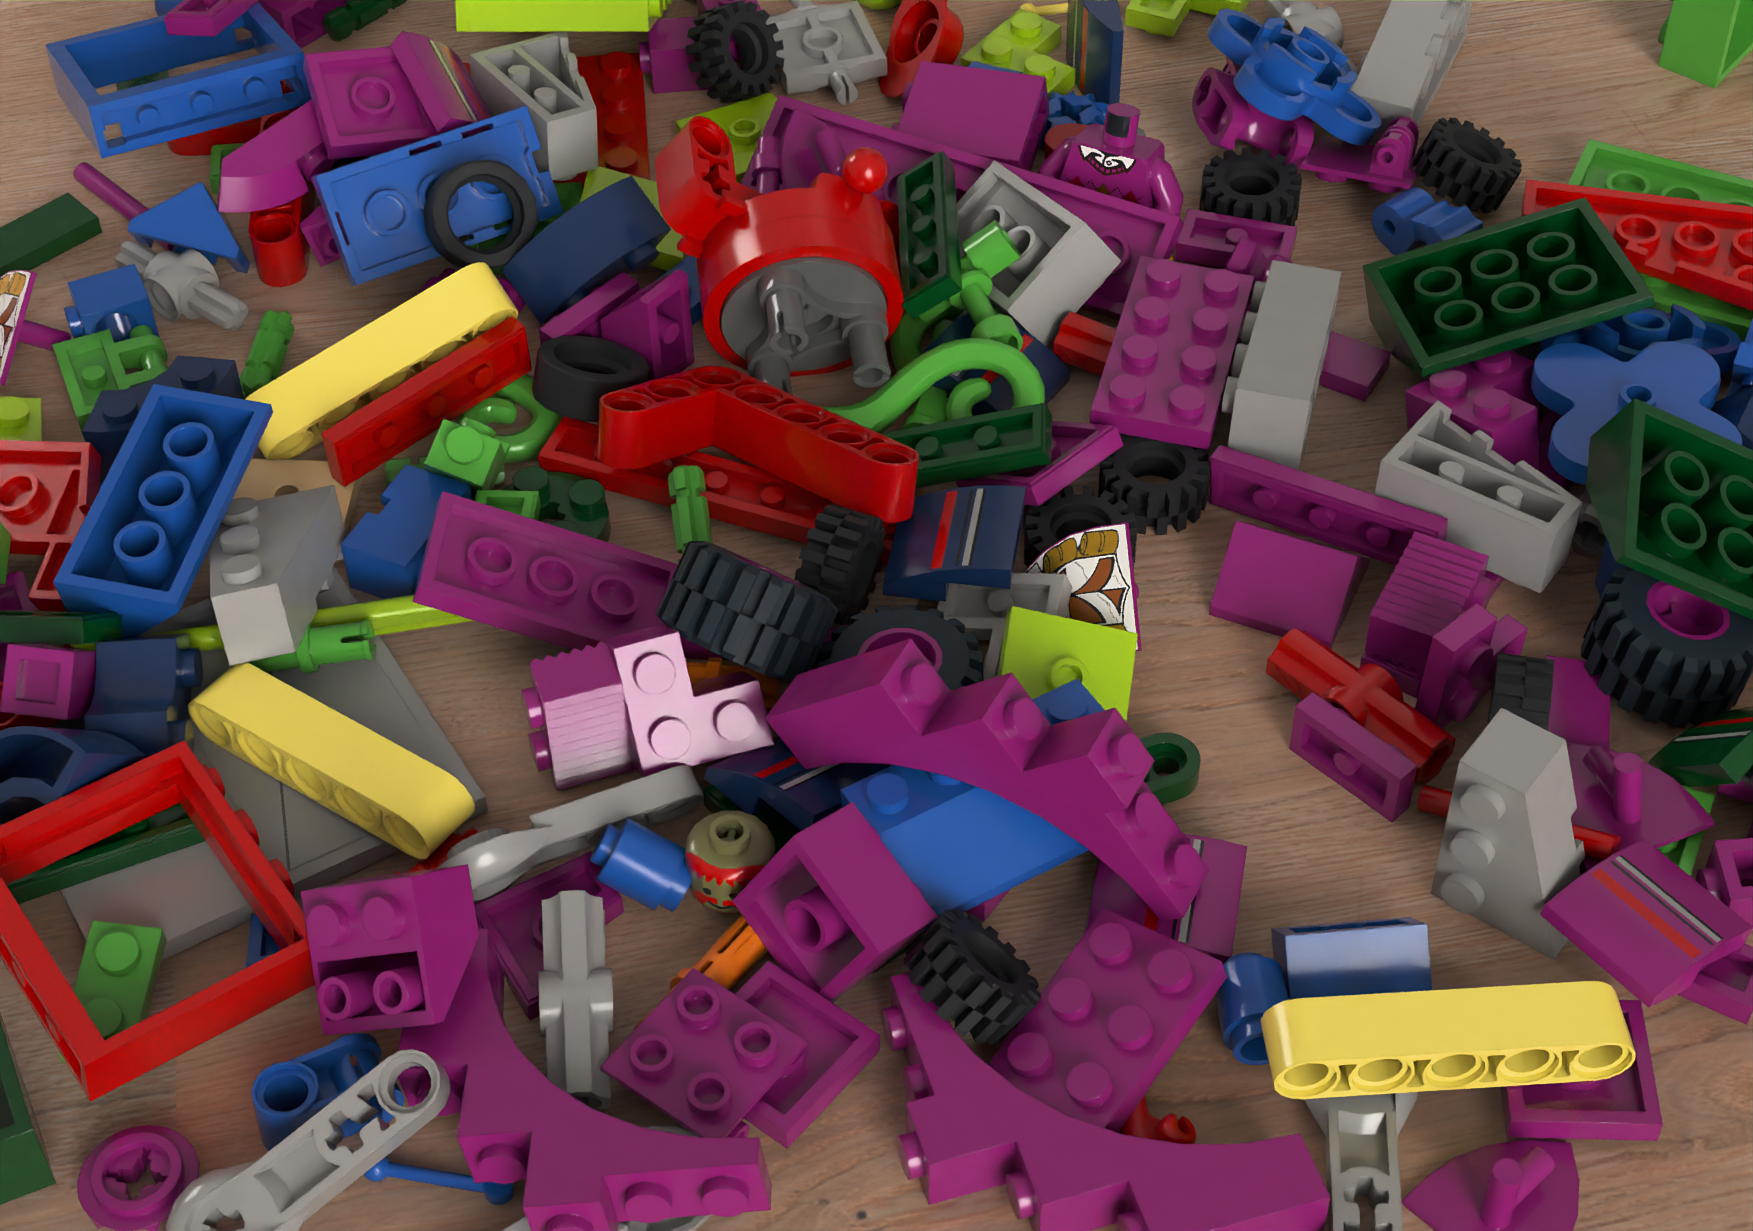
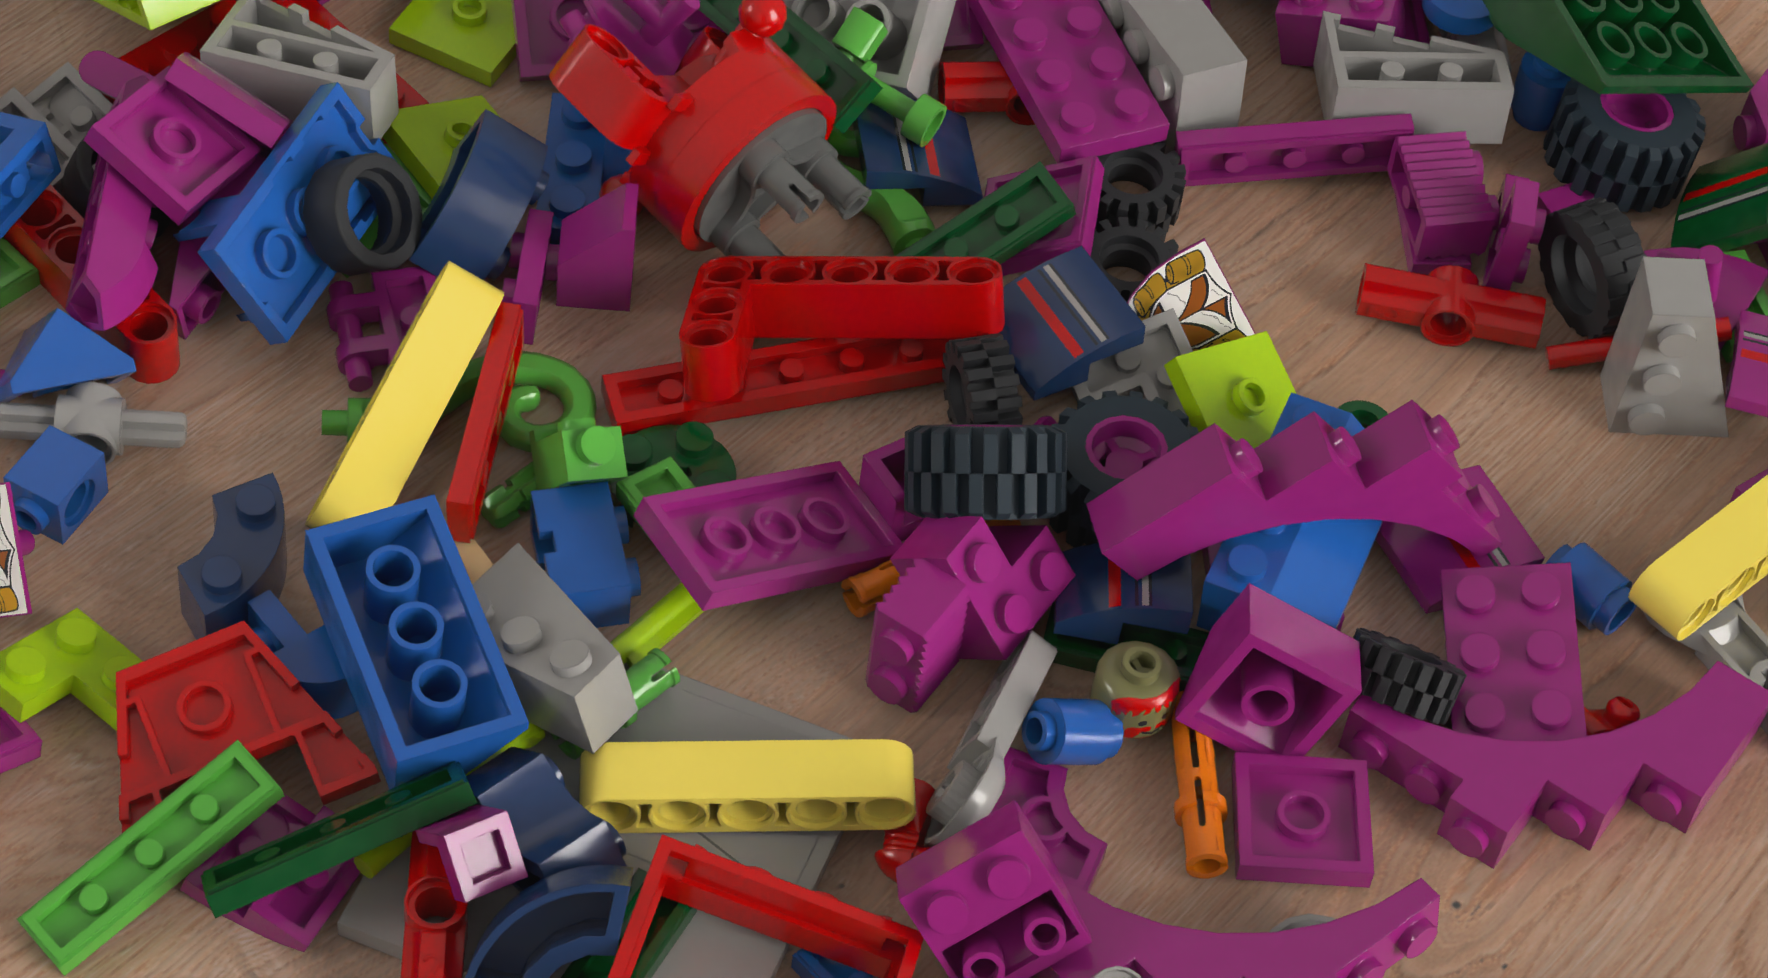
camera: 45 degrees left, 5 degrees up
bright green plate [52,325,169,434] -> none
bright green axle [240,310,295,398] -> none
black tyre [532,336,649,423] -> none
light grey piece [538,890,613,1111] -> none
magenta hinge [600,967,808,1138] -> none
bright green axle [668,465,713,562] -> none
bright green plant [821,338,1045,433] -> none
magenta slope [1209,521,1369,649] -> none
blue brick [1271,917,1432,1000] -> none
magenta plate [1289,692,1418,822] -> none

